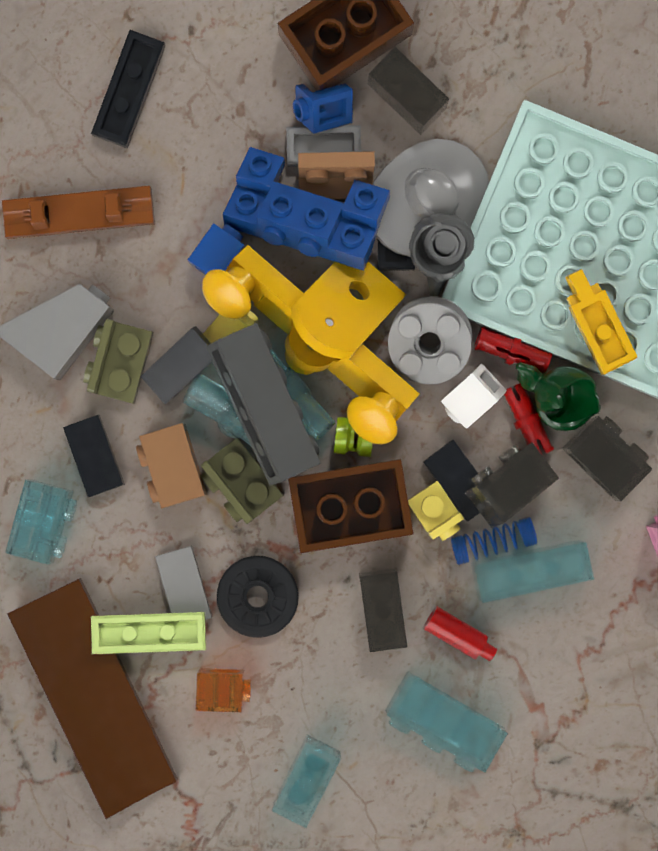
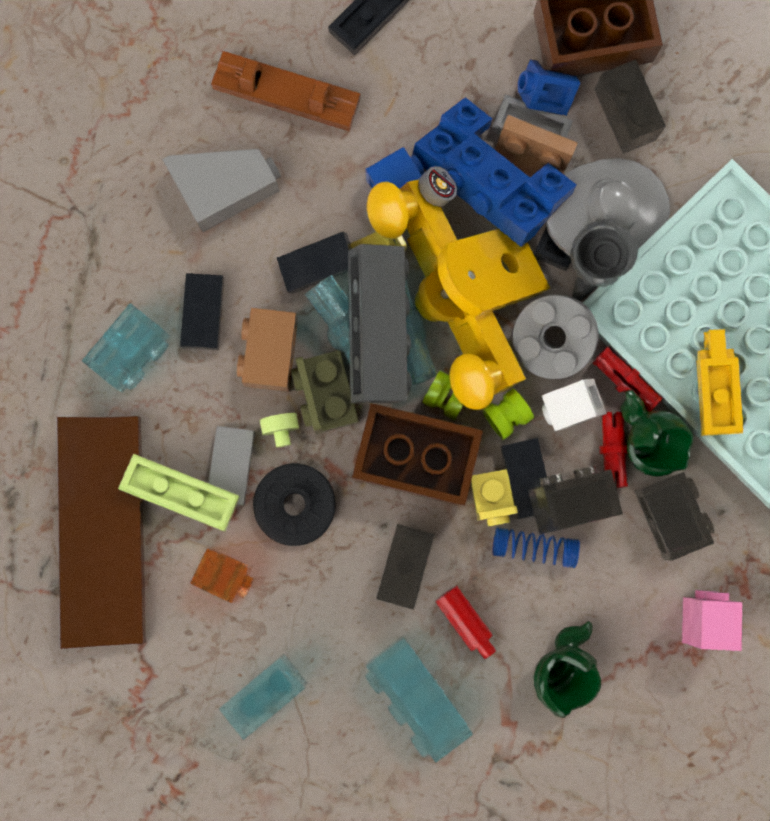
camera: 25 degrees right, 5 degrees down
olive bracket [83,318,154,404] -> none
clear light blue brick [471,540,594,603] -> none
none -> yellowish green tile [260,413,299,448]
none -> tile [419,167,457,207]
none -> lime wheel [482,388,534,440]
none -> dark green hair [533,621,601,718]

